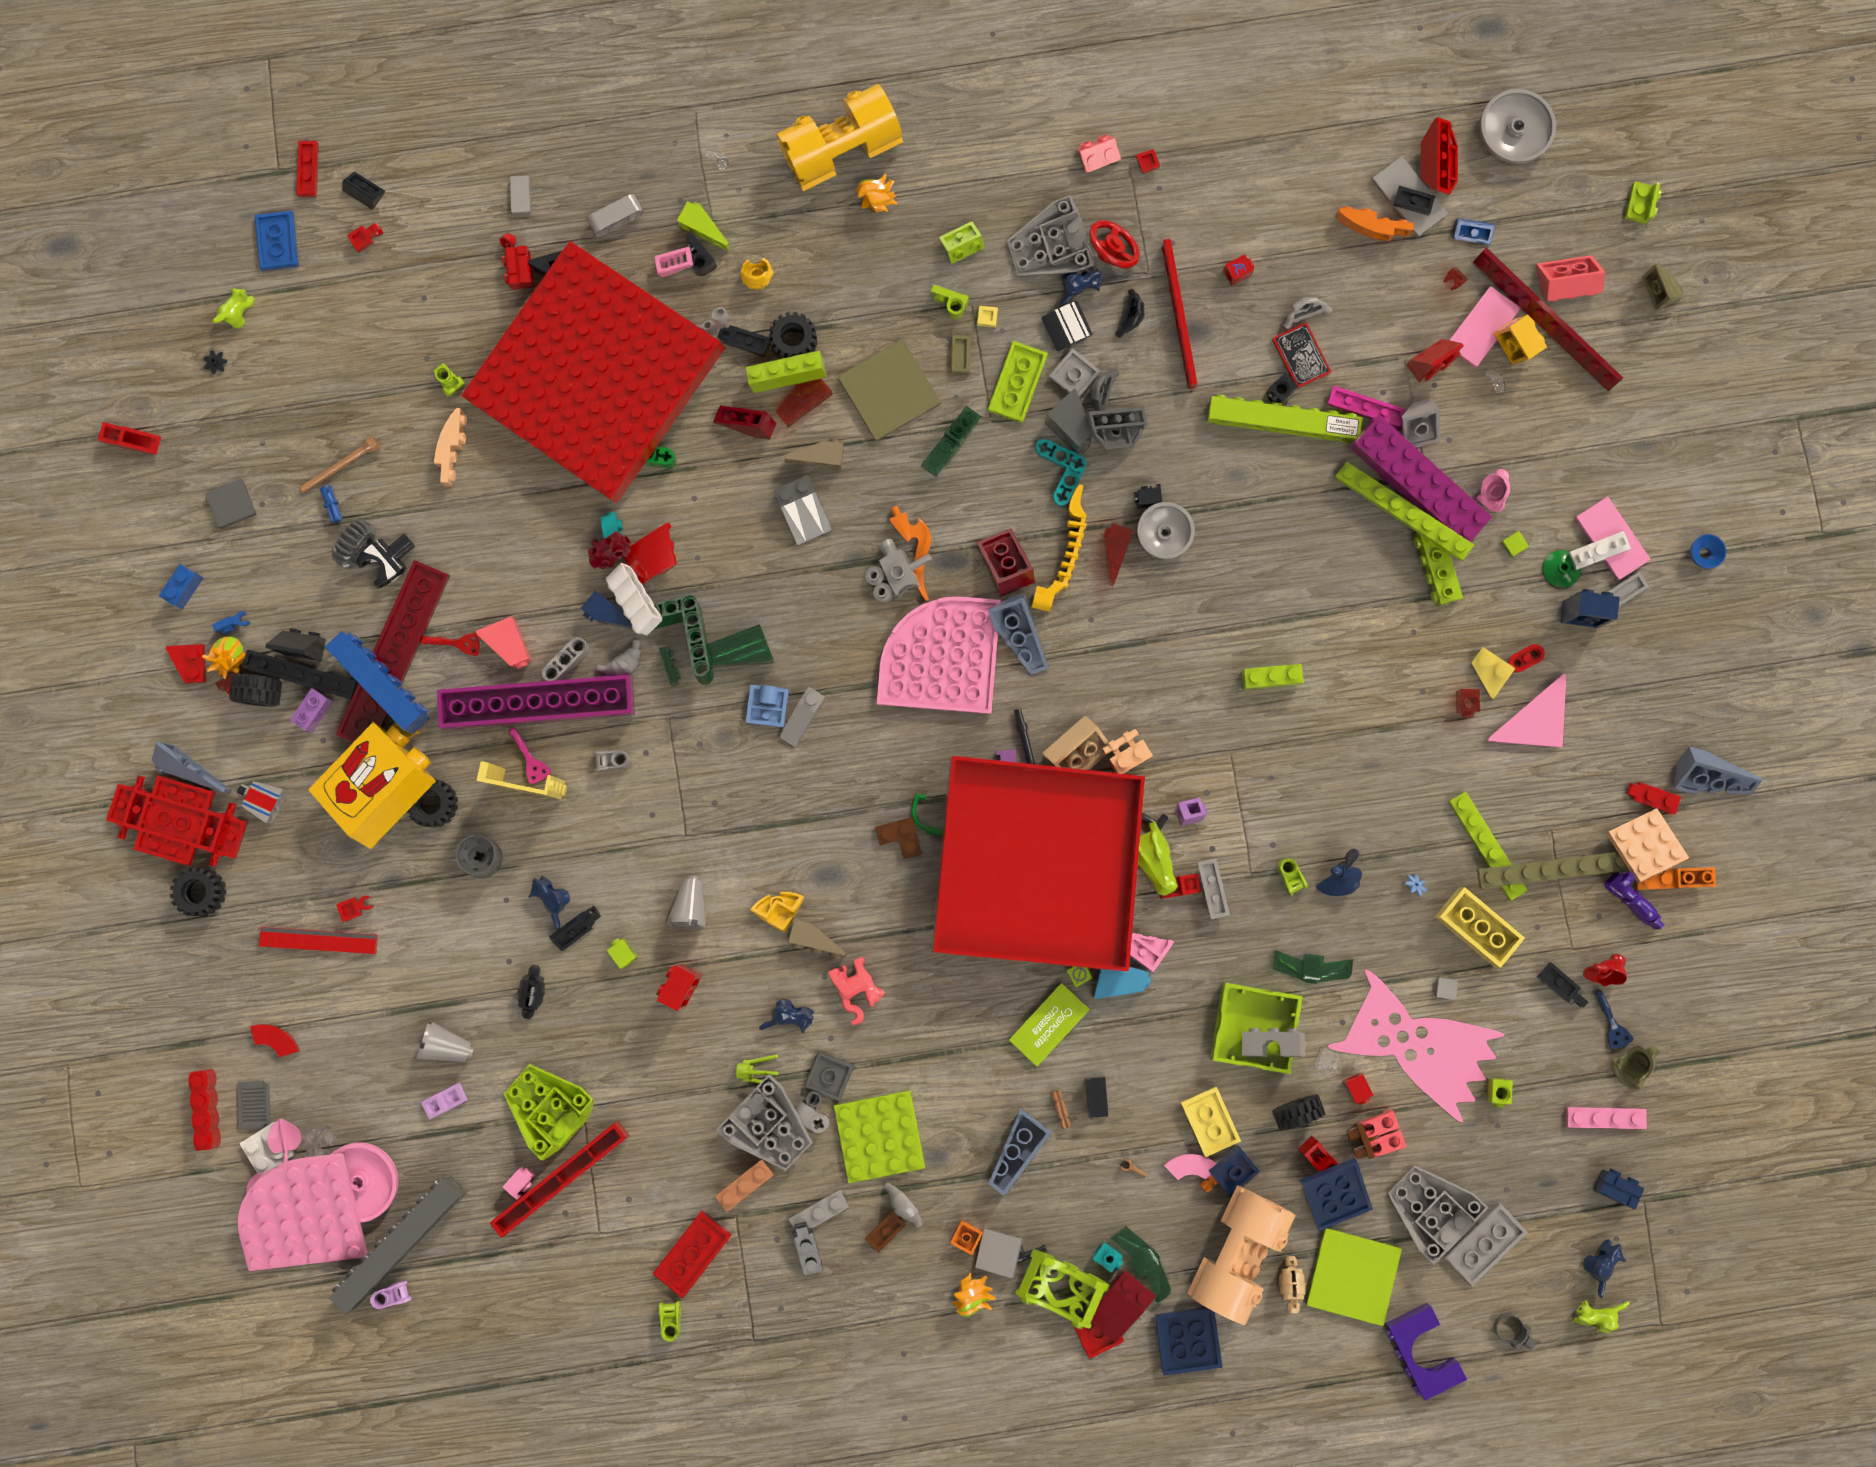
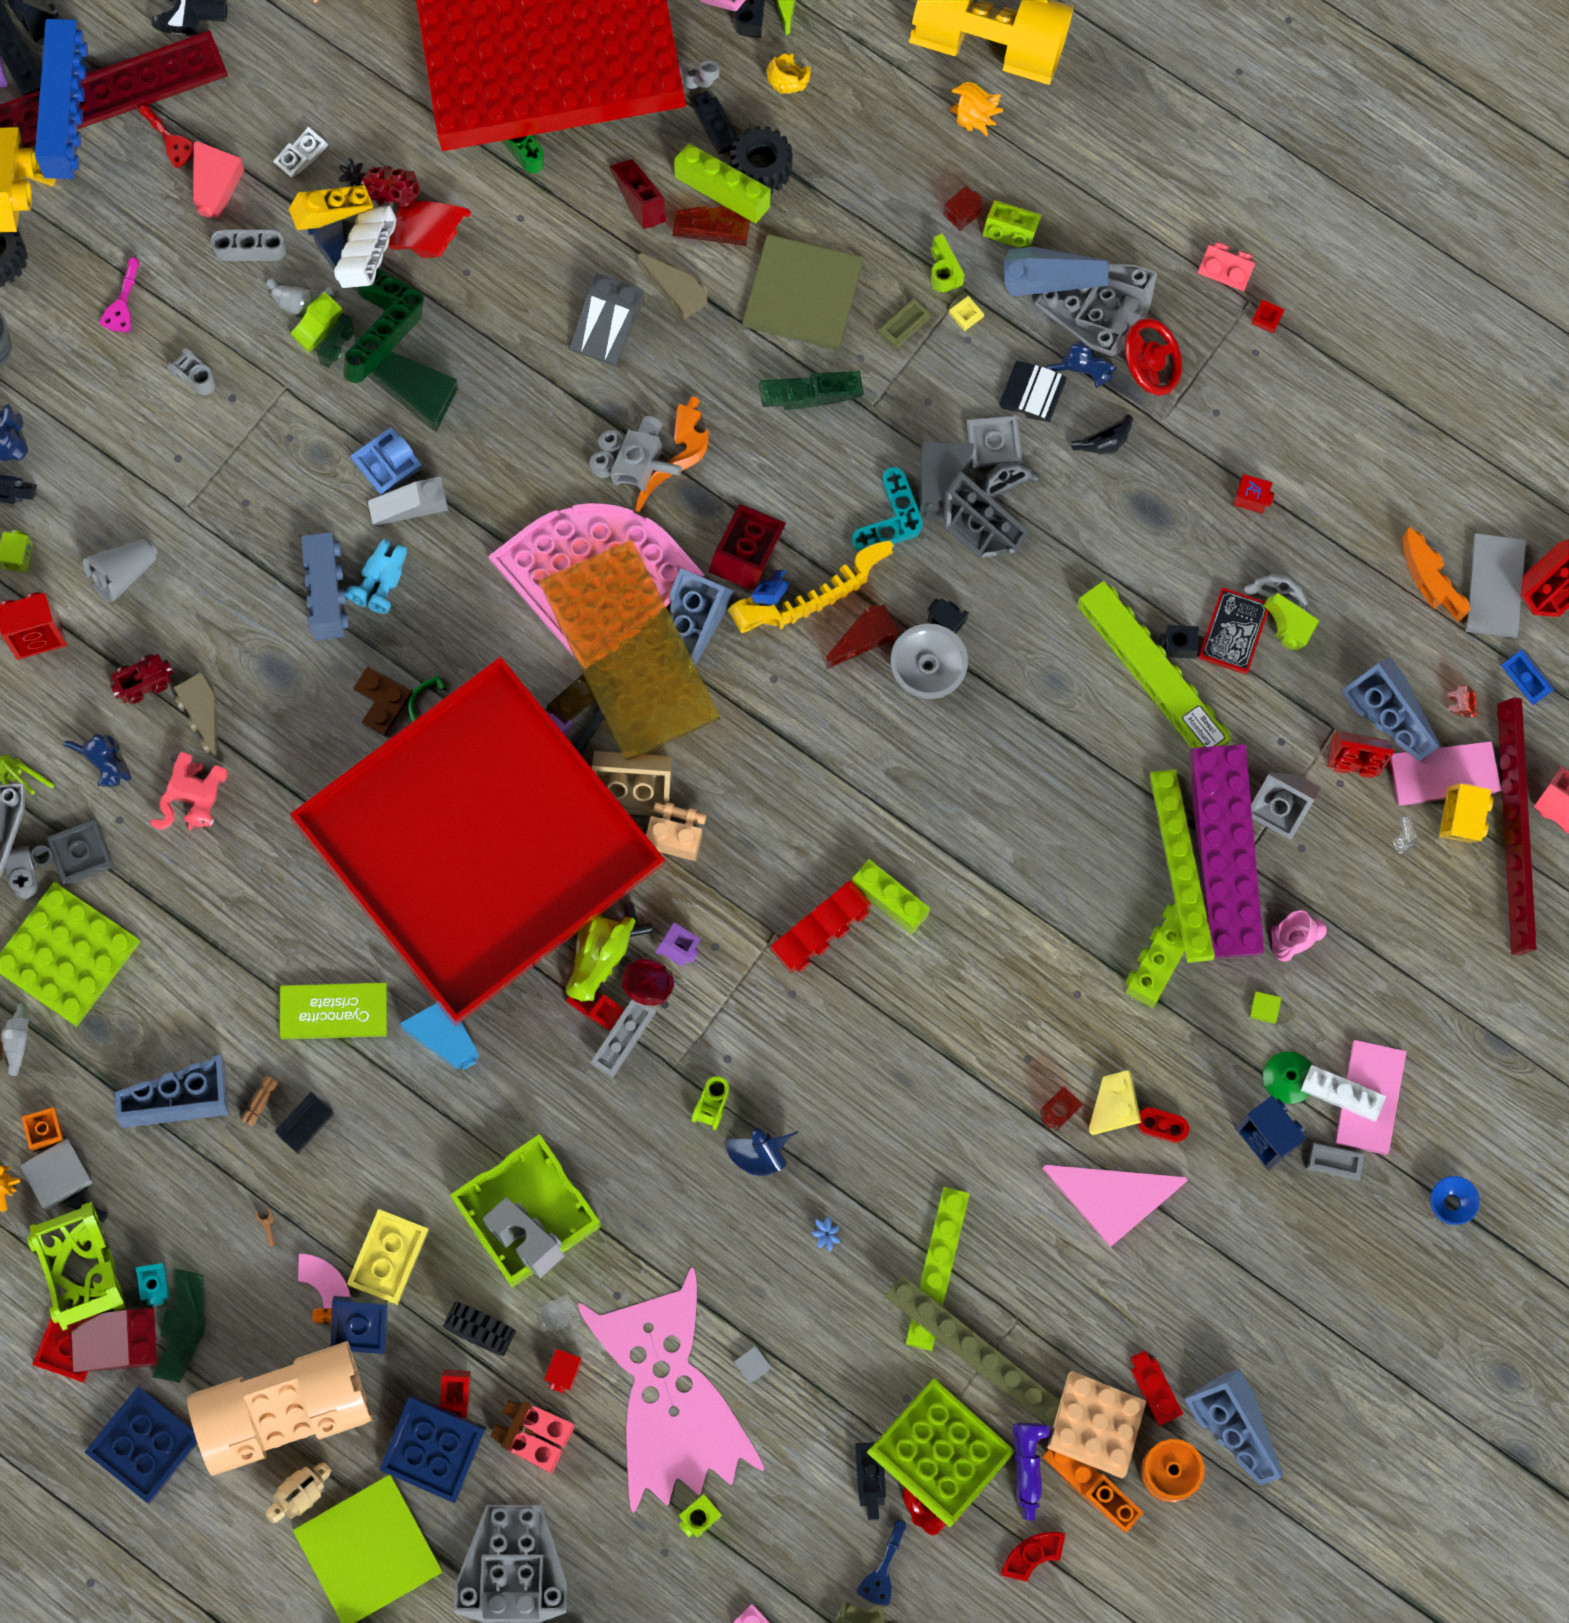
camera: 40 degrees right, 10 degrees down
magenta brick [437,675,635,730] -> none
light yellow panel [477,761,567,800] -> none
teal brick [600,512,624,539] -> none
yellow brick [750,892,804,933] -> none
lime tile [987,341,1048,424] -> none
lime tile [1066,967,1092,988] -> none
bright pink wing [1130,933,1174,972] -> none
red tile [1161,238,1198,390] -> none
clear green plate [1273,950,1353,984] -> none
dark pink plate [1327,386,1406,429] -> none
black plate [1393,185,1435,216] -> none
light yellow brick [1435,887,1525,968] -> none
none -> dark red brick [110,653,174,704]
none -> white slope [273,127,328,178]
none -> yellow slope [288,185,374,230]
none -> lime arch [291,292,345,353]
none -> sand blue wedge [301,532,349,641]
none -> black plant [339,158,366,187]
none -> medium azure piece [344,539,407,614]
none -> clear yellow plate [538,540,720,760]
none -> dark brown plate [546,664,613,725]
none -> dark red tile [621,959,674,1006]
none -> blue plate [752,570,789,605]
none -> red brick [770,880,871,974]
none -> lime tile [867,1378,1016,1528]
none -> clear red brick [943,186,983,231]
none -> red tile [1000,1532,1066,1582]
none -> sand blue wedge [1004,247,1109,297]
none -> orange wheel [1140,1439,1205,1503]
none -> lime arch [1264,593,1320,650]
none -> sand blue wedge [1341,657,1441,761]

